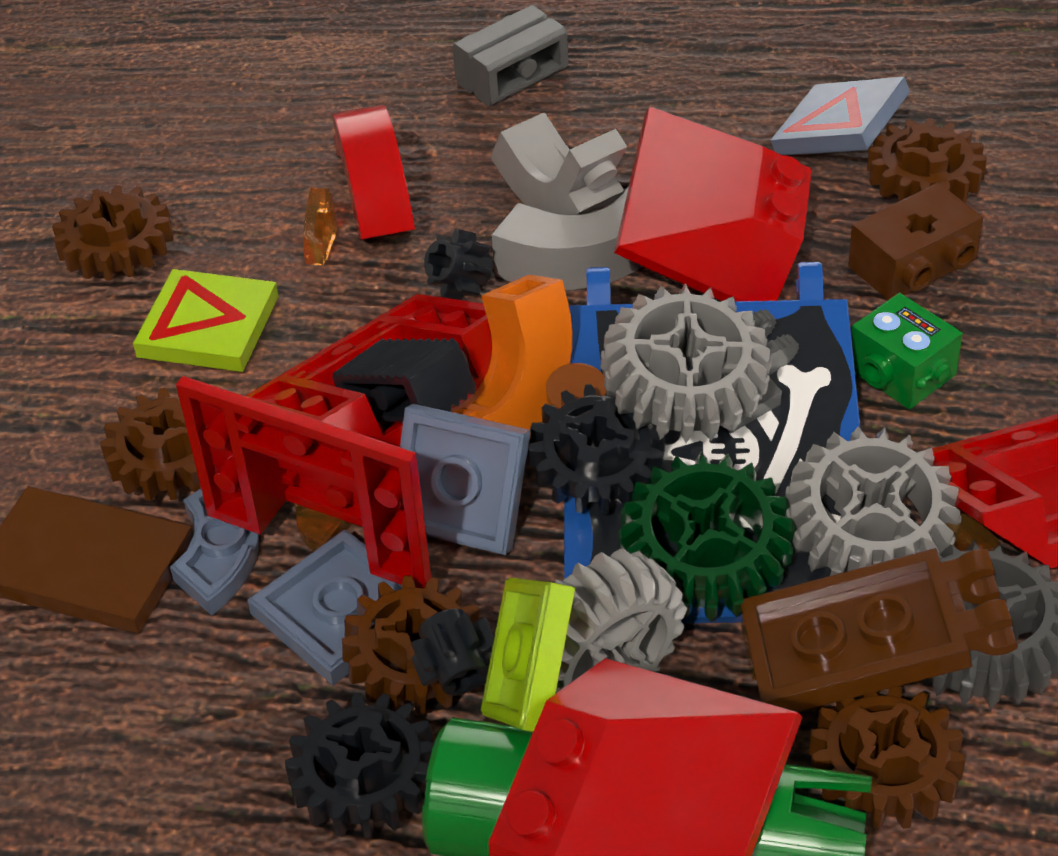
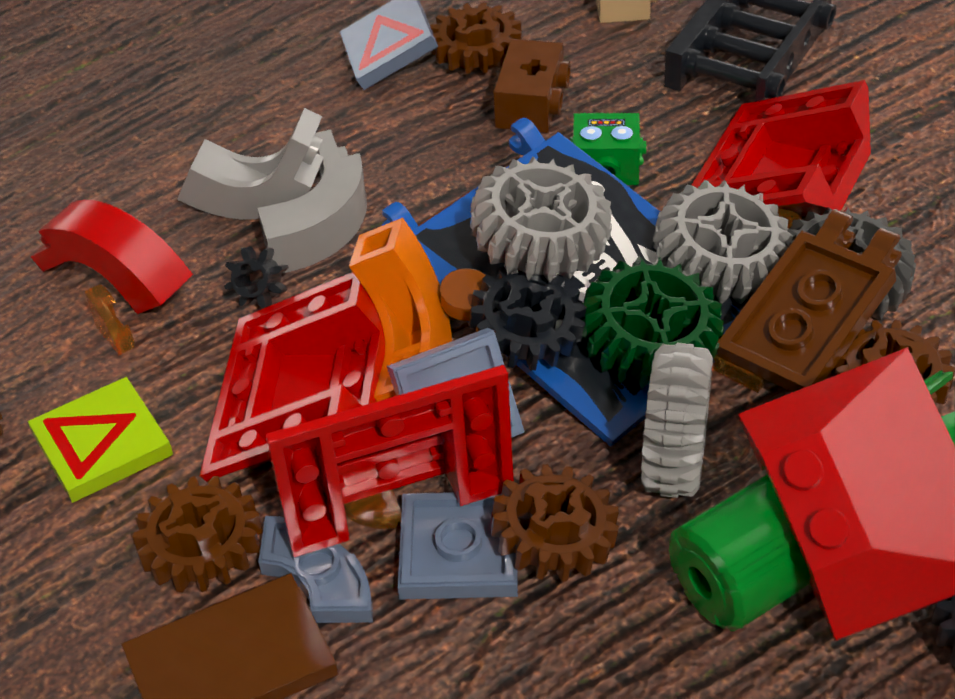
camera: 45 degrees left, 0 degrees up
black gear [285,693,435,838] -> none
black brick [332,338,476,424] -> none
black gear [411,609,495,695] -> none
dark grey brick [452,5,568,107] -> none
lime tile [481,577,575,732] -> none
red slope [614,107,812,302] -> none

